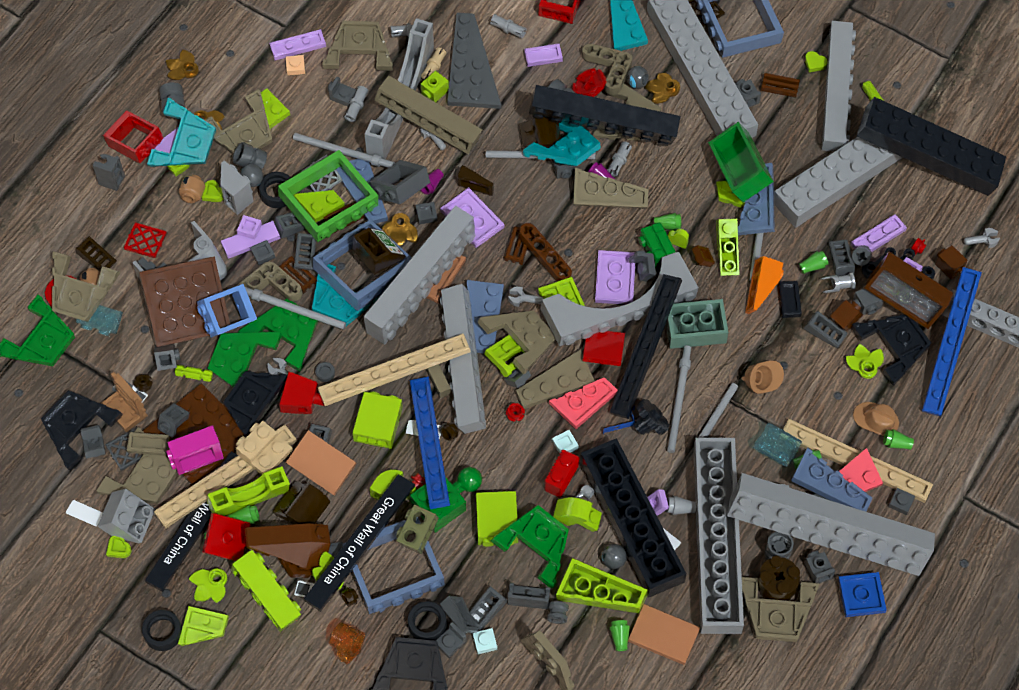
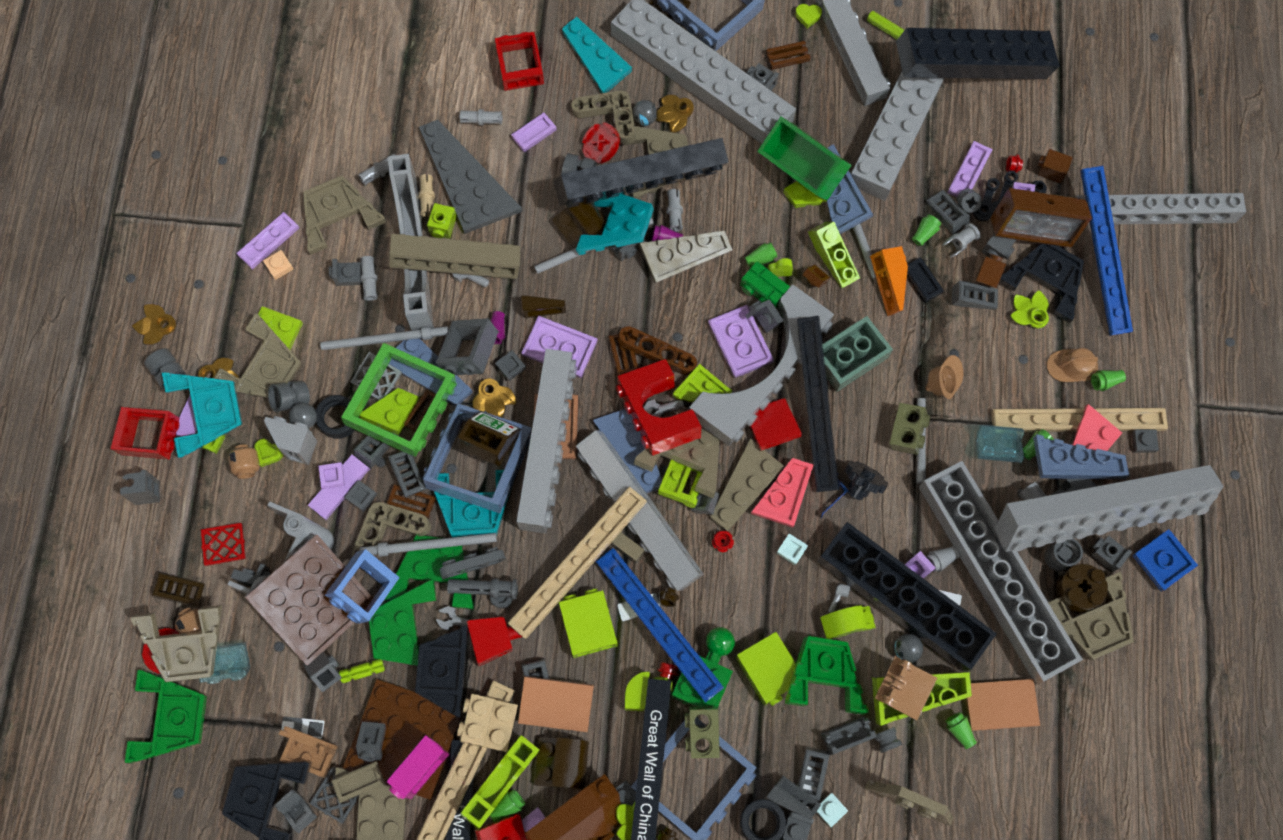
camera: 30 degrees left, 10 degrees up
dark brown plate [133,374,153,392] -> none
red brick [544,450,579,498] -> none
light grey bar [667,345,691,453] -> none
light grey bar [964,228,1000,248] -> none
none -> dark grey plate [439,547,506,579]
none -> dark grey pin [447,578,518,600]
none -> red arch [616,359,701,456]
none -> medium nougat hinge [875,656,937,720]
none -> olive brick [889,403,930,455]

